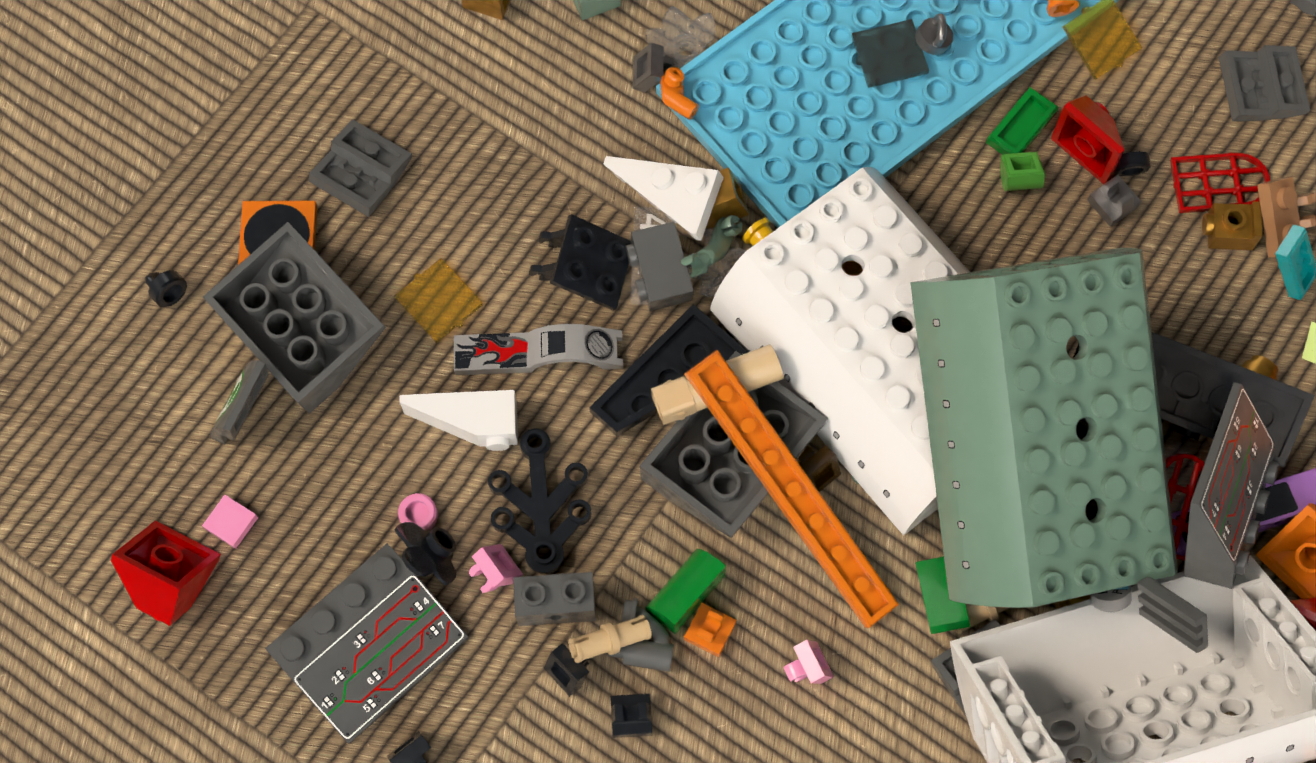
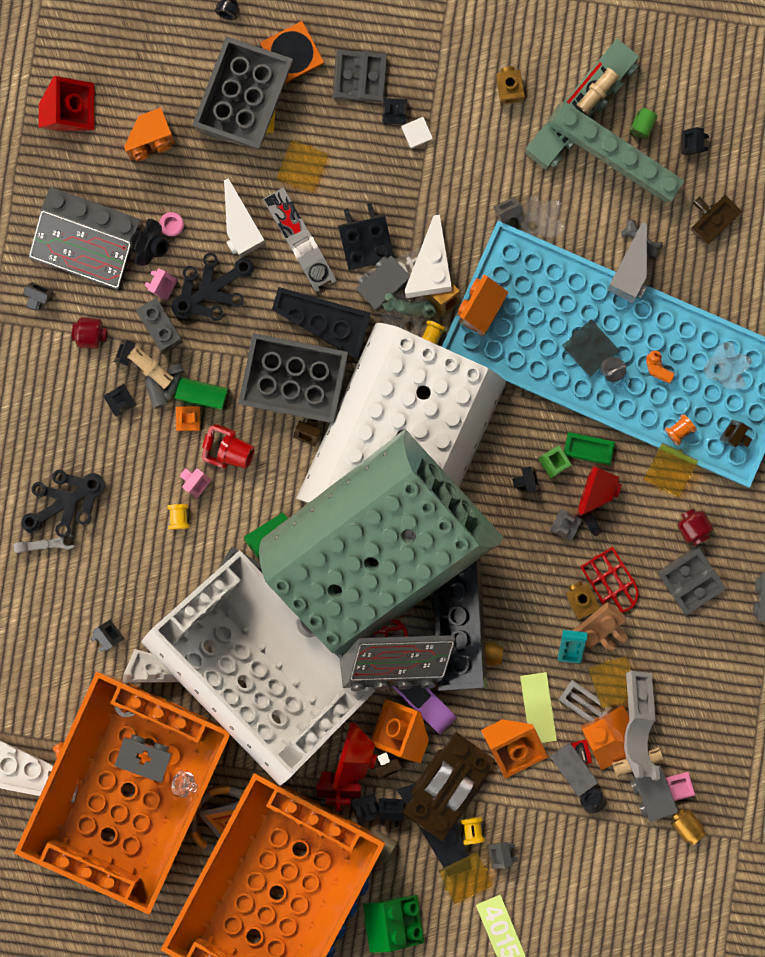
camera: 70 degrees right, 15 degrees up
bright pink tile [202,495,258,549] -> none
dark grey slope [210,360,269,445] -> none
tan piece [651,344,783,425] -> none
orange arm [660,67,699,120] -> none
orange tile [684,350,899,628] -> none
dark grey tile [1137,577,1208,653] -> none
none -> dark red head [71,317,108,349]
none -> orange slope [124,108,175,161]
none -> yellow bush [167,504,190,530]
none -> red piece [202,424,255,469]
none -> black tile [382,98,407,125]
none -> white tile [401,117,433,149]
none -> orange slope [457,275,508,337]
none -> black tile [512,466,540,493]
none -> dark red head [677,508,713,546]

